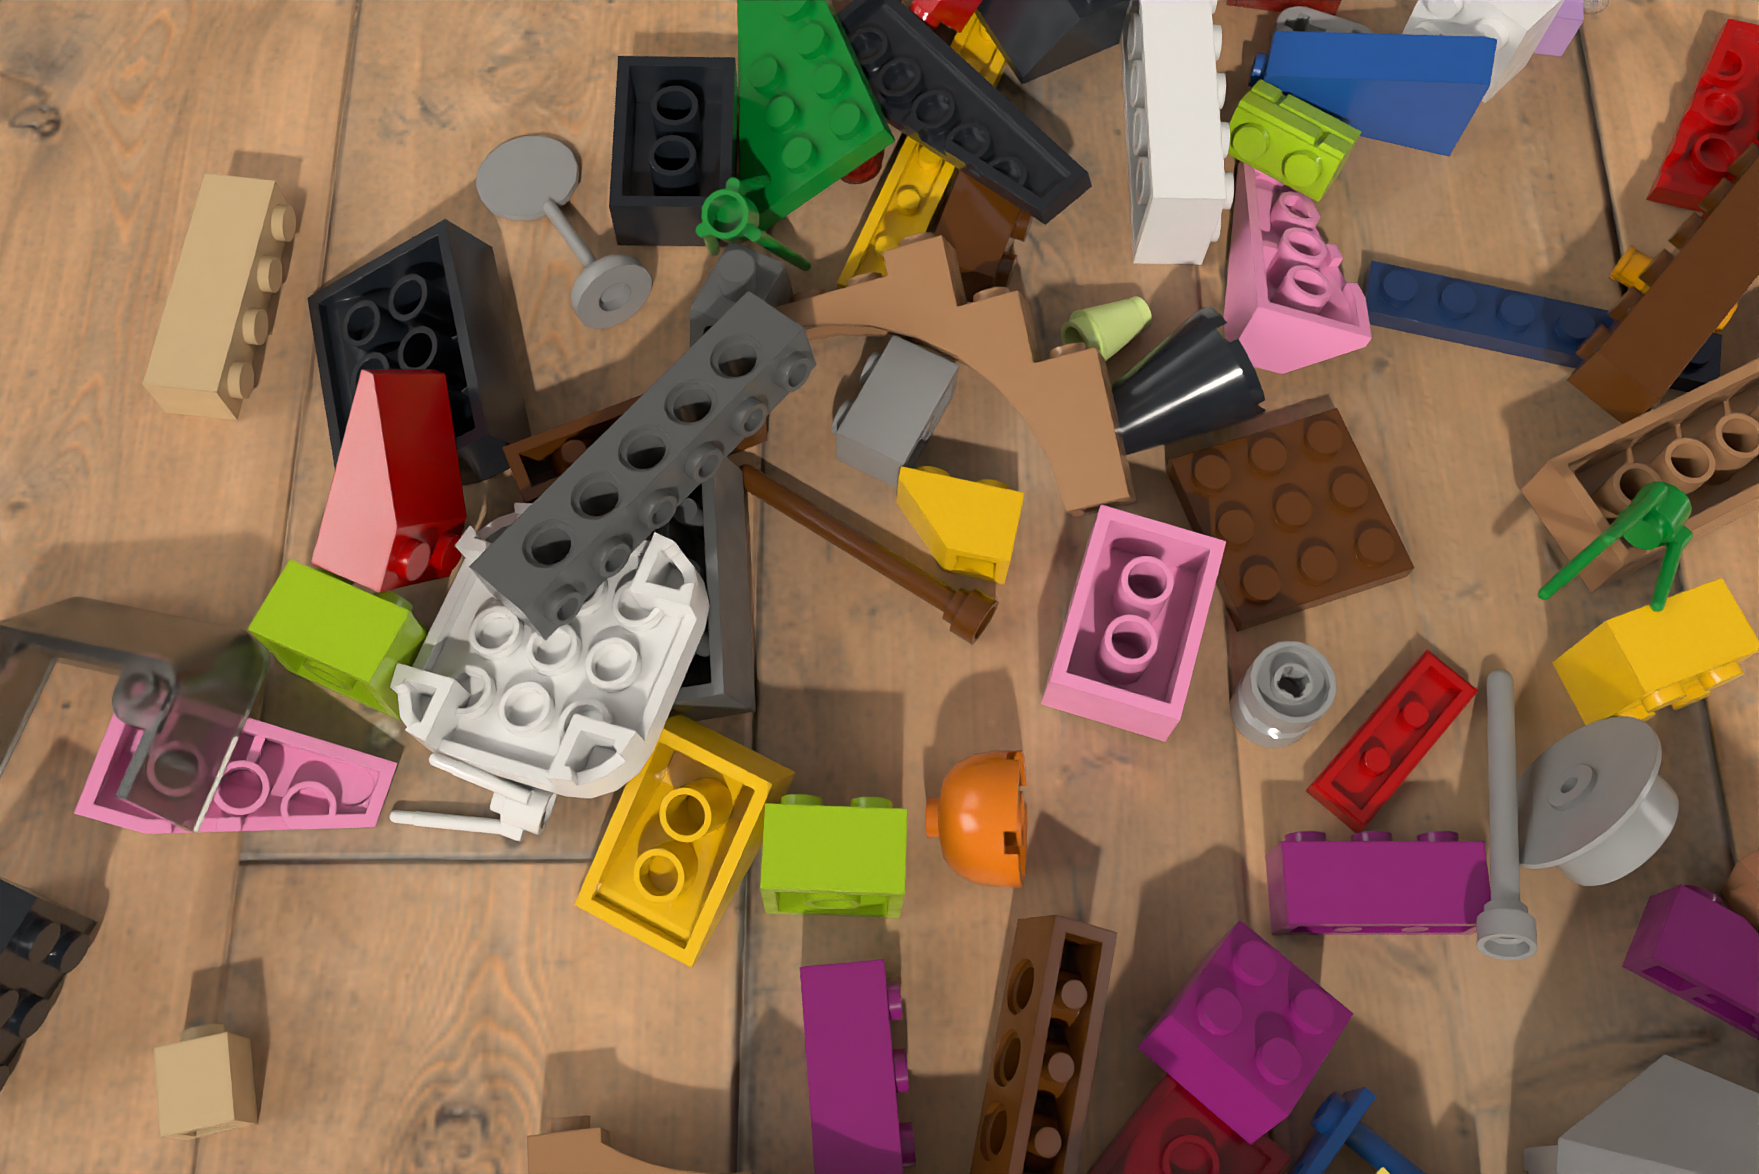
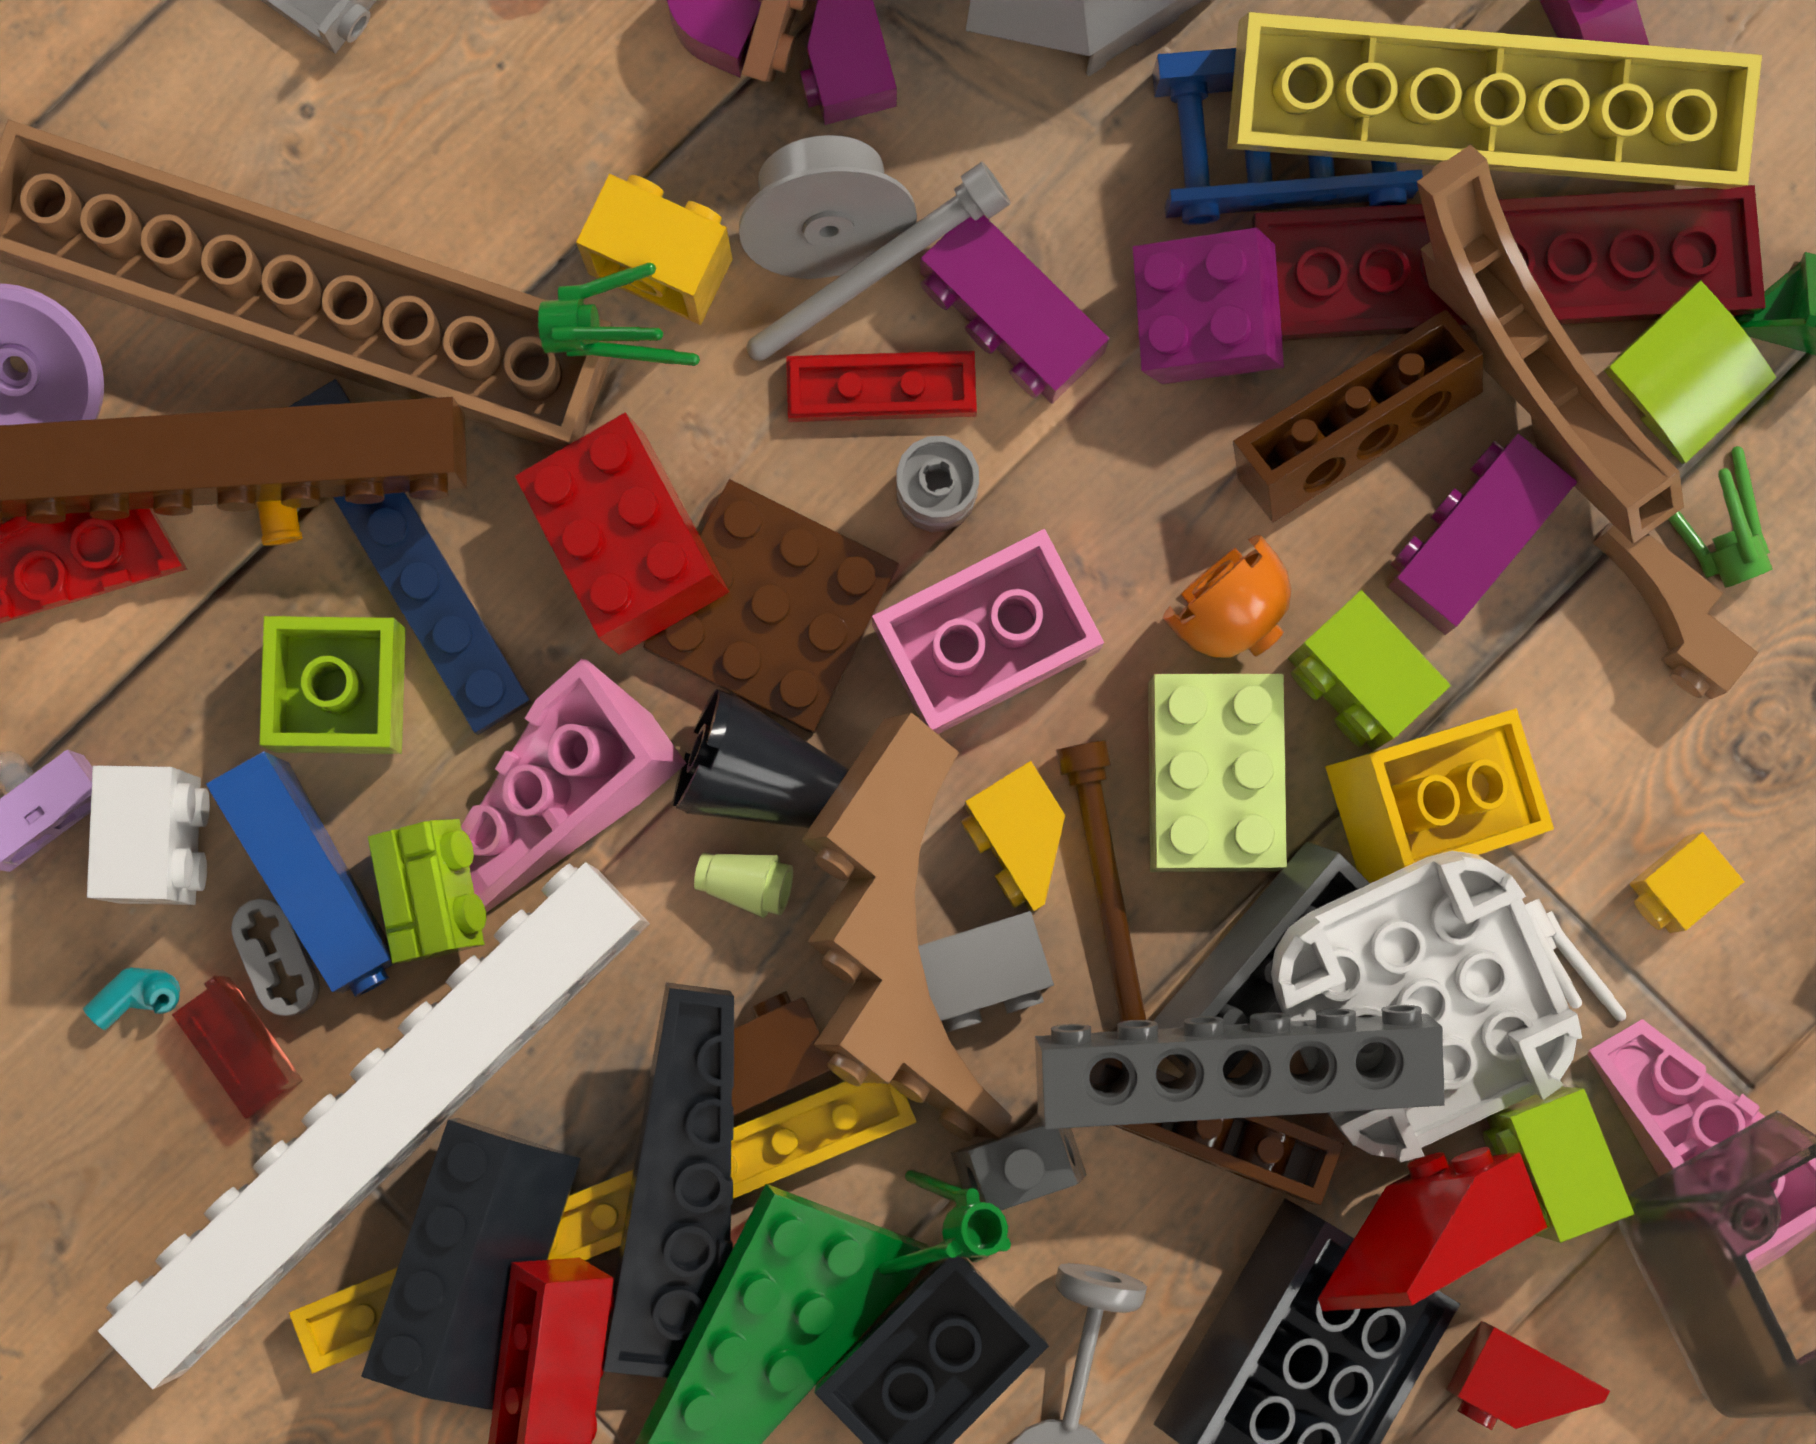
camera: 135 degrees left, 15 degrees up
none -> lime brick [260,616,406,754]
none -> red brick [515,412,730,655]
none -> yellowish green brick [1148,674,1287,872]
none -> red slope [1446,1321,1610,1430]
none -> yellow brick [1629,832,1745,933]

